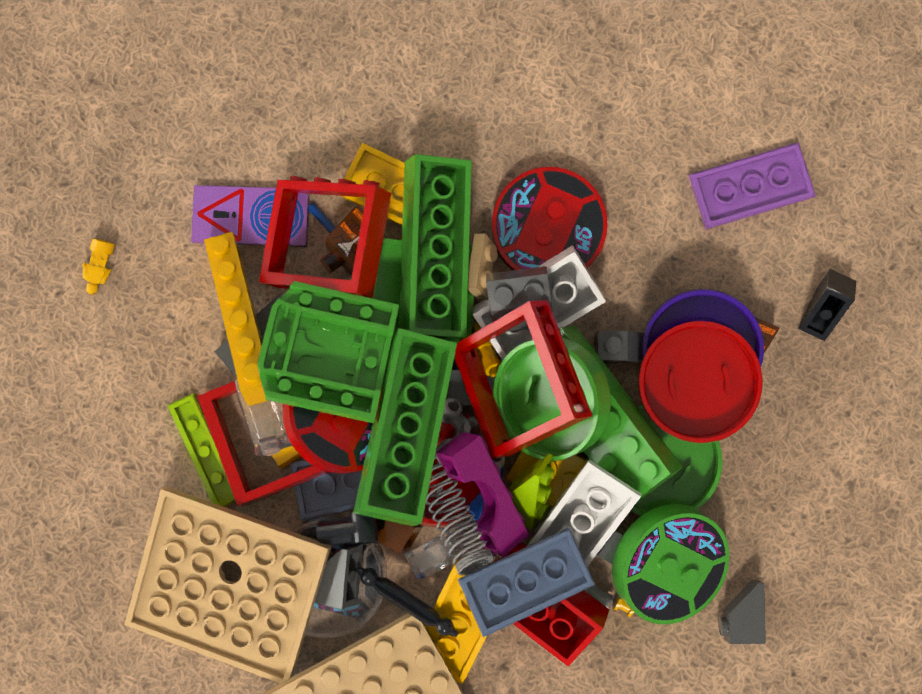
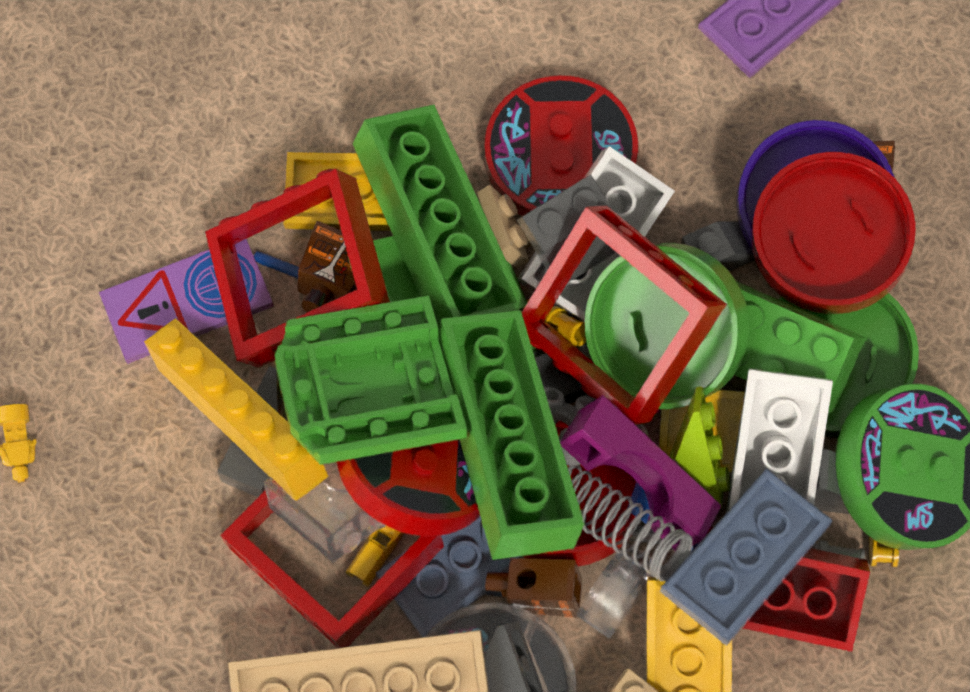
camera: 25 degrees left, 15 degrees down
lime tile [167,393,235,507] -> none
black piece [316,512,379,546] -> none
black wheel [355,567,459,637] -> none
black slope [798,269,857,341] -> none

